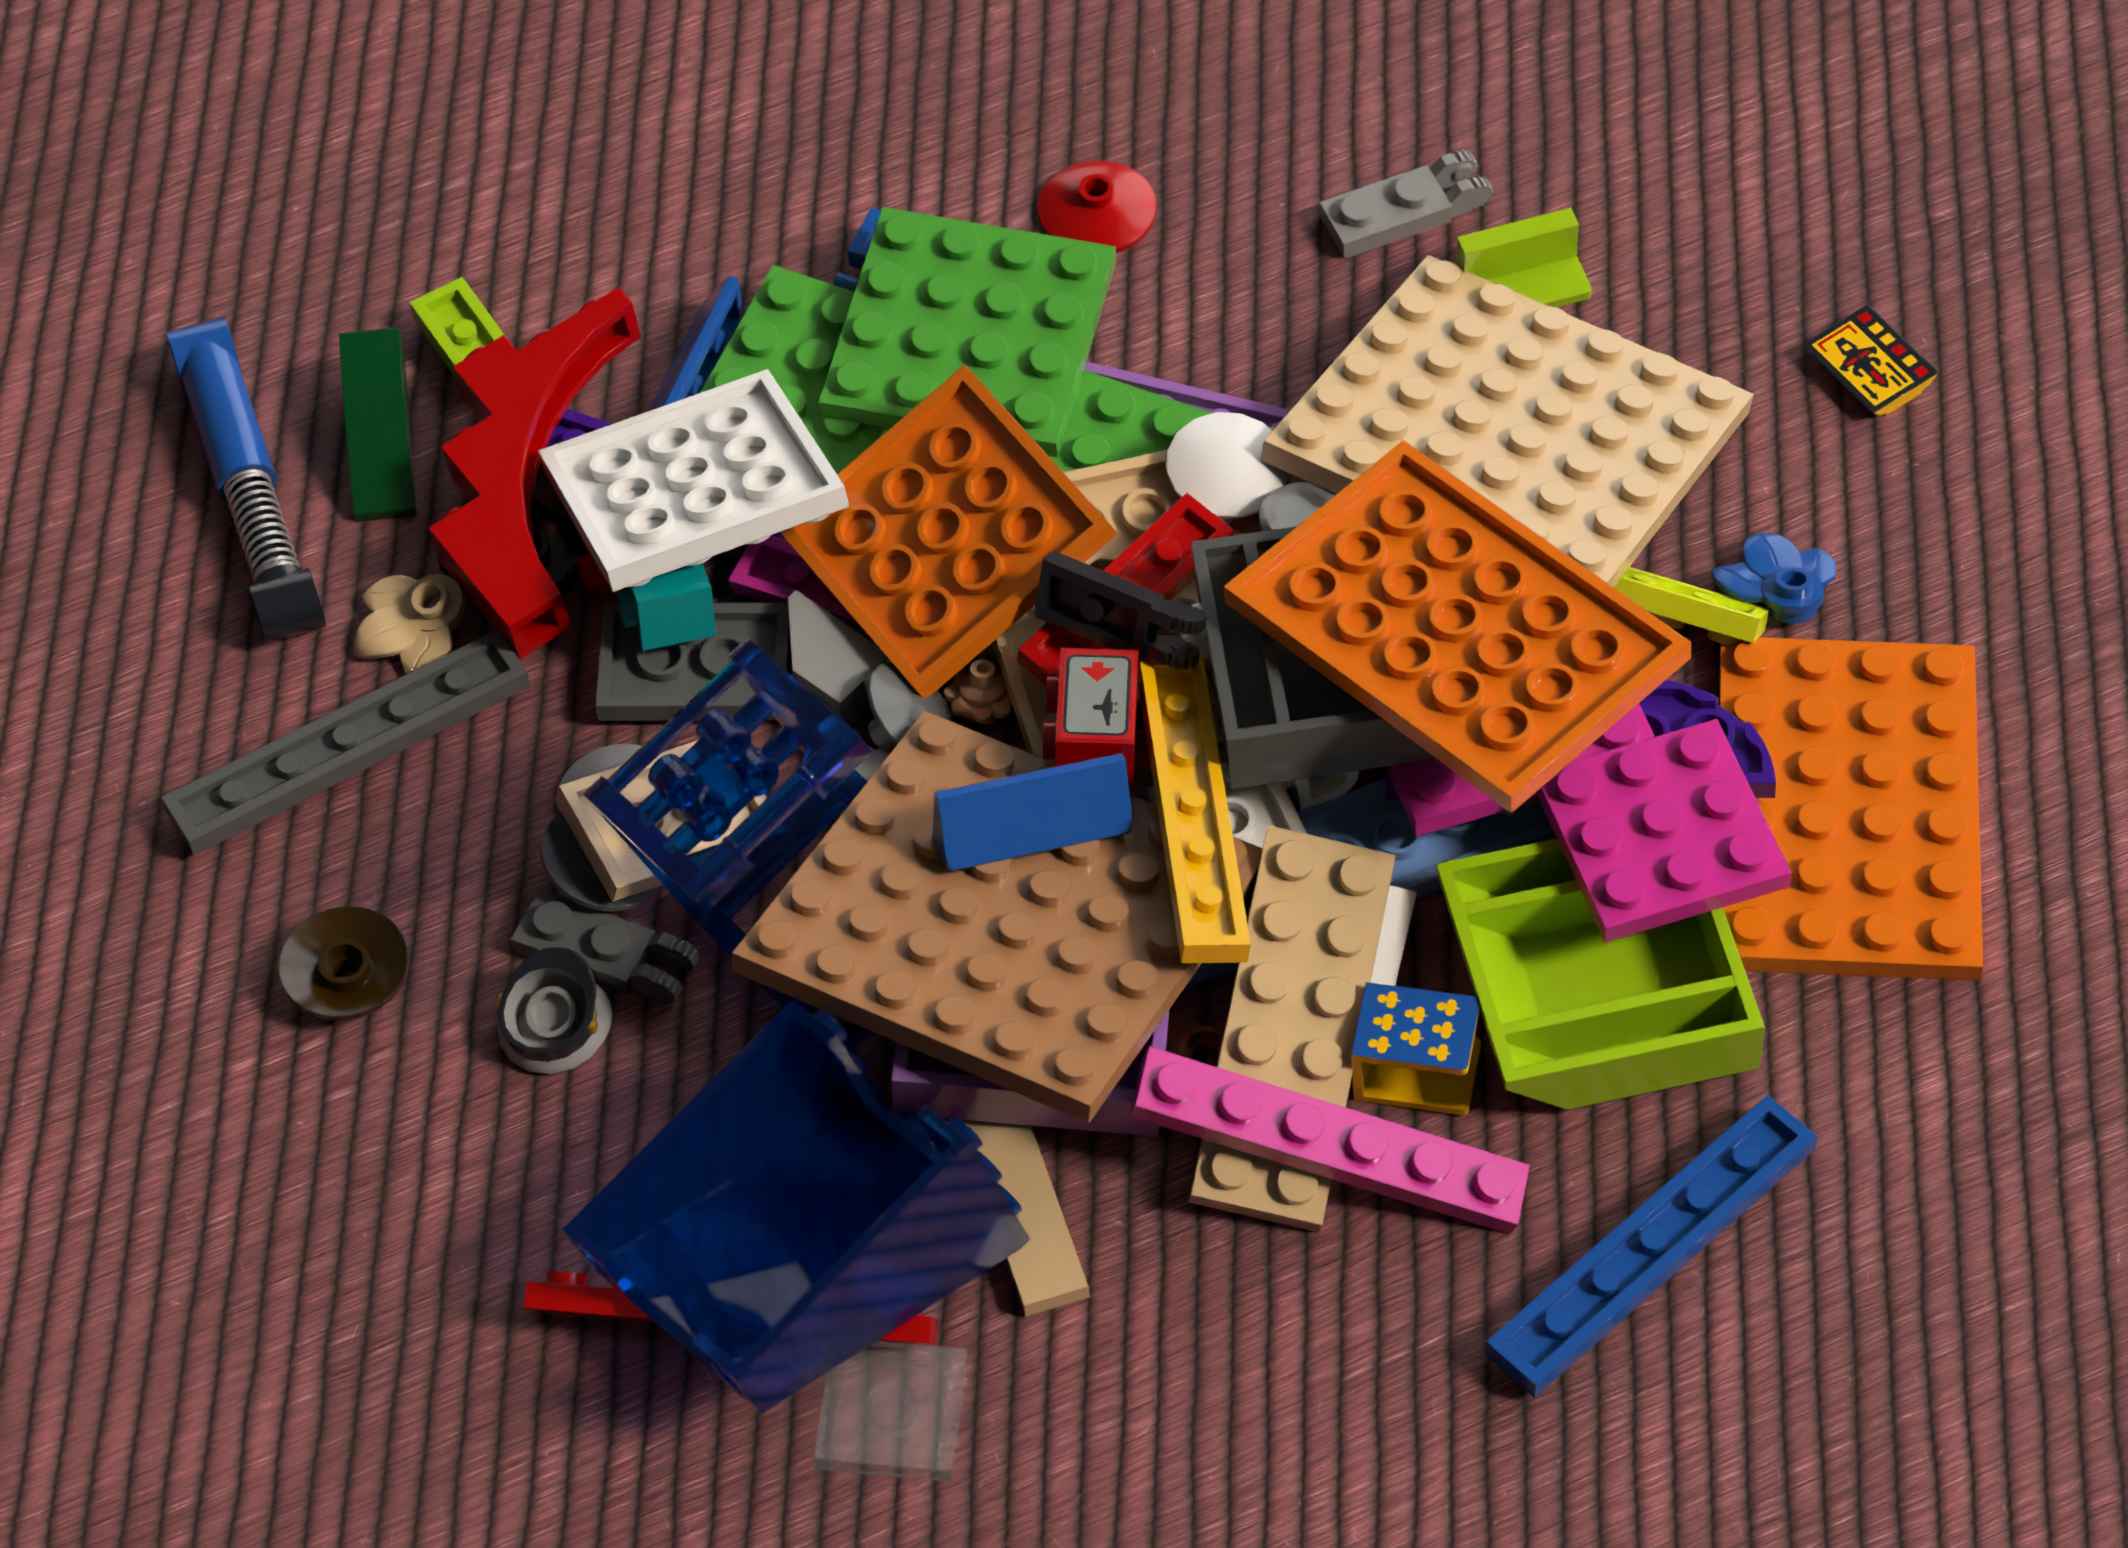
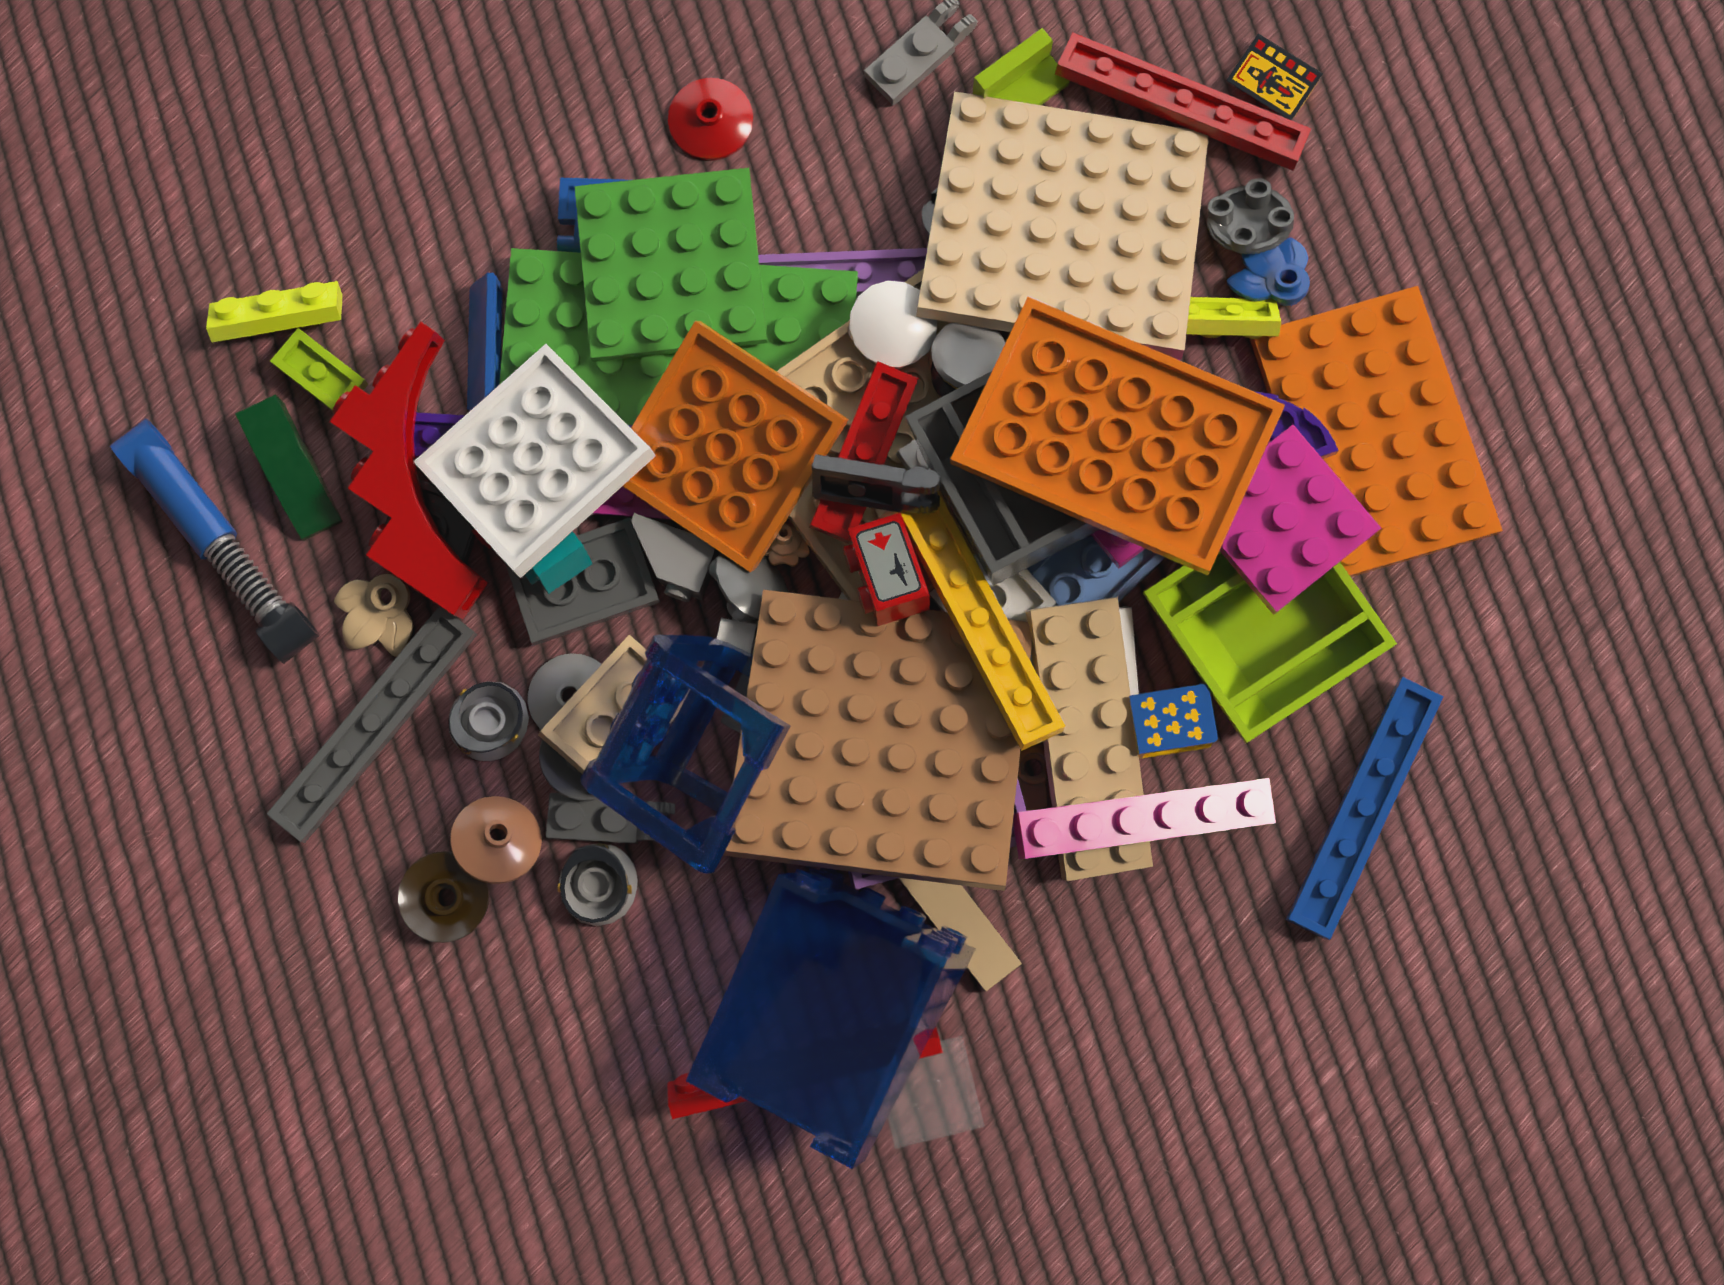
camera: 20 degrees left, 25 degrees up
blue slope [932,753,1133,871] -> none
none -> neon yellow plate [206,281,342,343]
none -> light grey piece [448,681,529,761]
none -> nougat dish [450,796,542,884]
none -> plate [1055,32,1312,171]
none -> dark grey dish [1207,178,1294,254]

